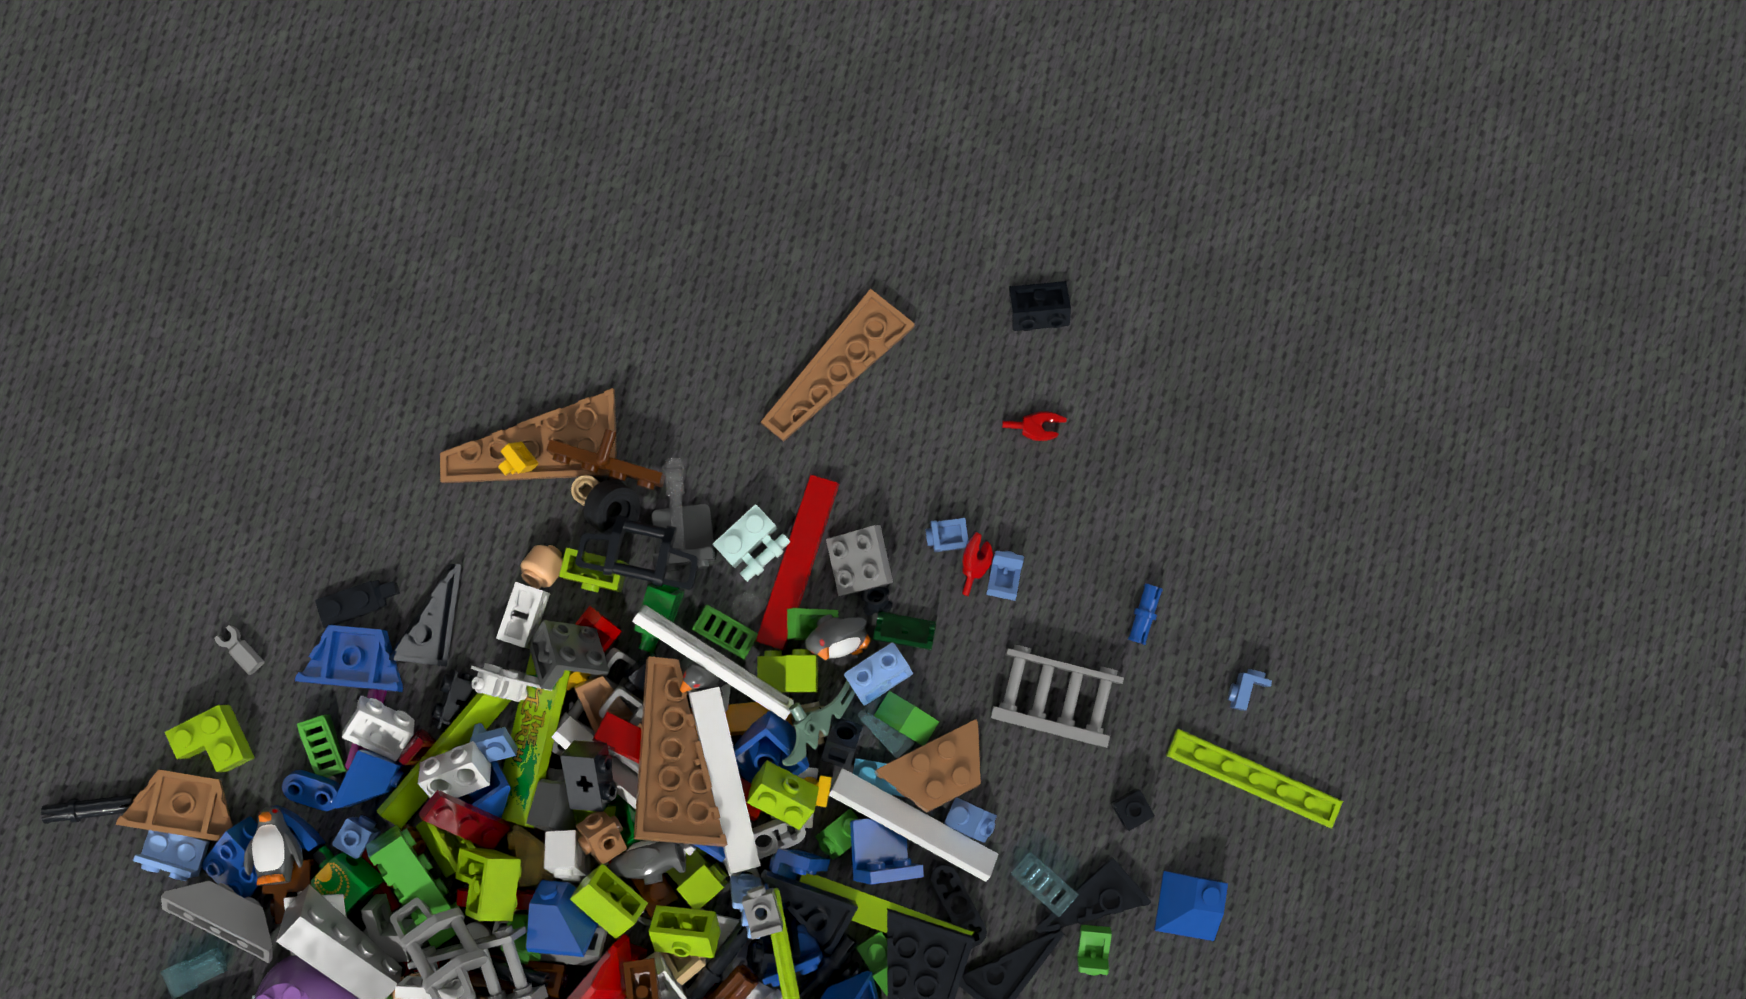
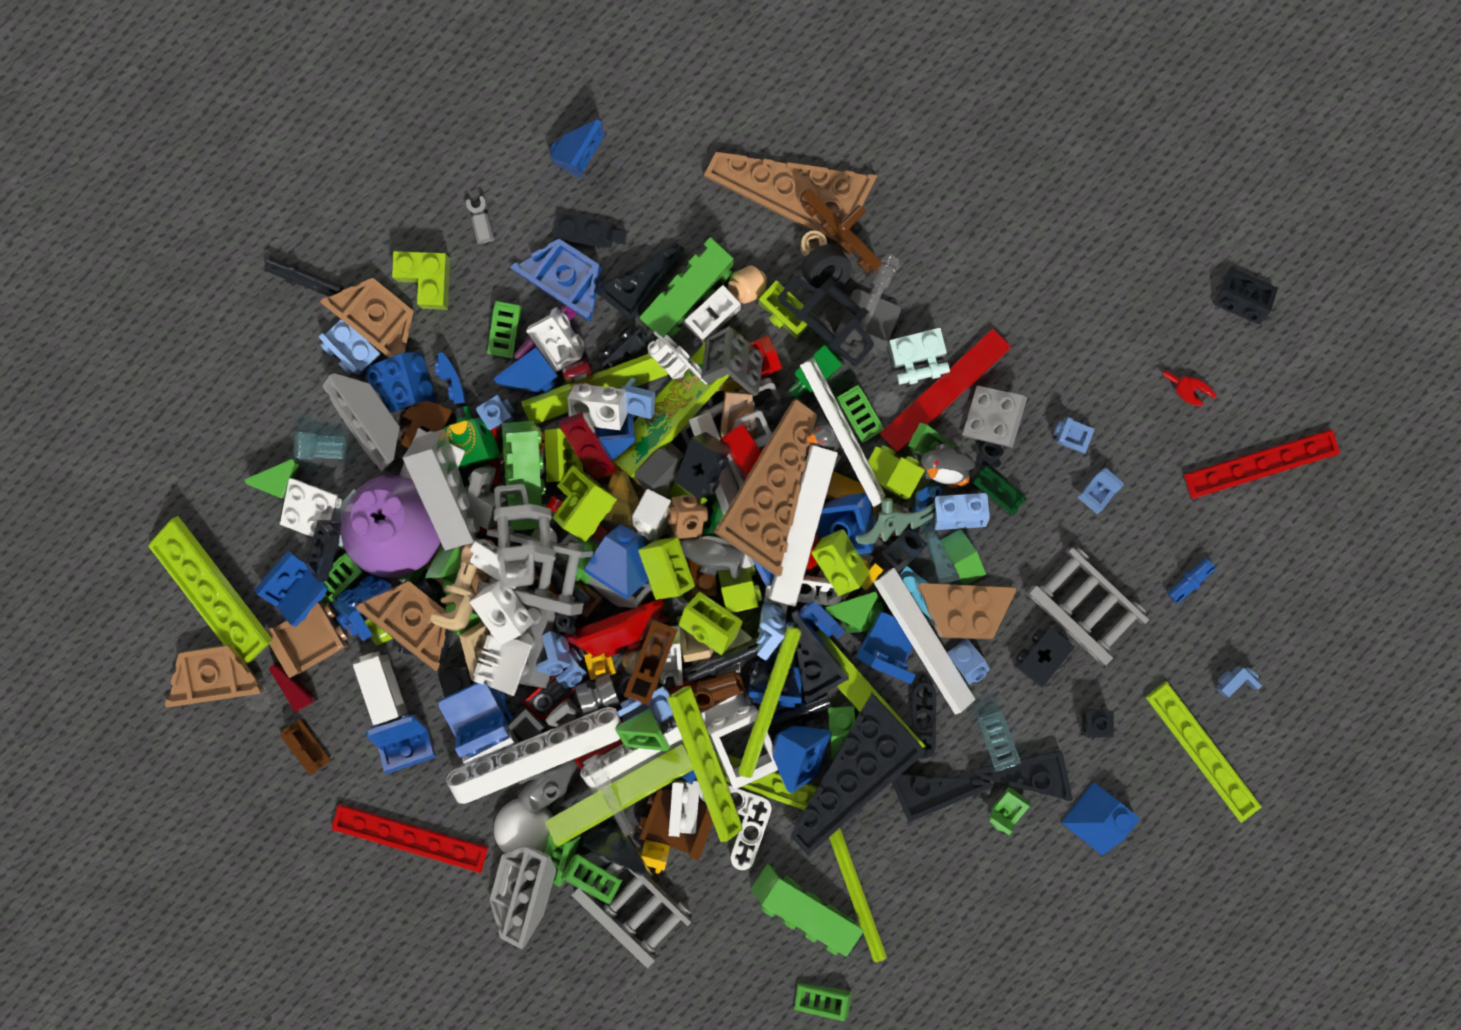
camera: 30 degrees right, 5 degrees up
animal [244,806,303,886] -> none
blue plate [282,770,340,811] -> none
yellow tile [498,441,539,476] -> none
light grey brick [742,886,783,939] -> none
medium nougat wing [761,289,915,442] -> none
red hand [962,532,993,596] -> none
none -> blue slope [550,120,605,178]
none -> bright green wedge [640,237,733,339]
none -> bright green slope [826,592,878,630]
none -> blue arm [911,484,942,517]
none -> black brick [1014,626,1075,688]
none -> red tile [1183,429,1341,499]

